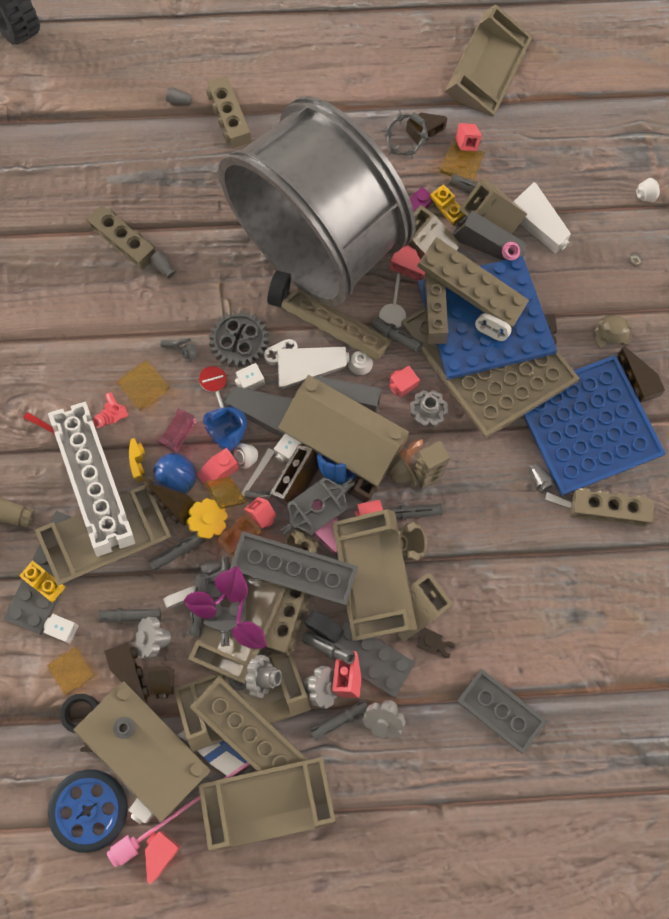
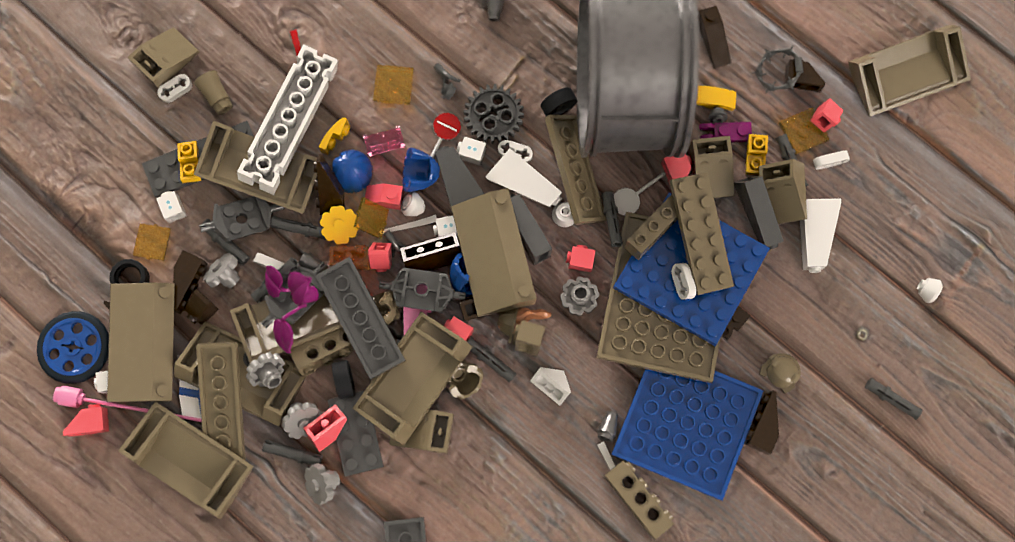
camera: 45 degrees right, 5 degrees up
coral piece [92,393,128,428] -> none
dark grey plate [113,717,135,739] -> none
dark grey pin [302,631,355,664] -> none
dark brown plate [416,628,455,659] -> none
bright pink plate [502,242,520,261] -> none
none -> dark grey plate [199,196,284,242]
none -> white slope [530,367,571,406]
none -> white beam [813,150,850,170]

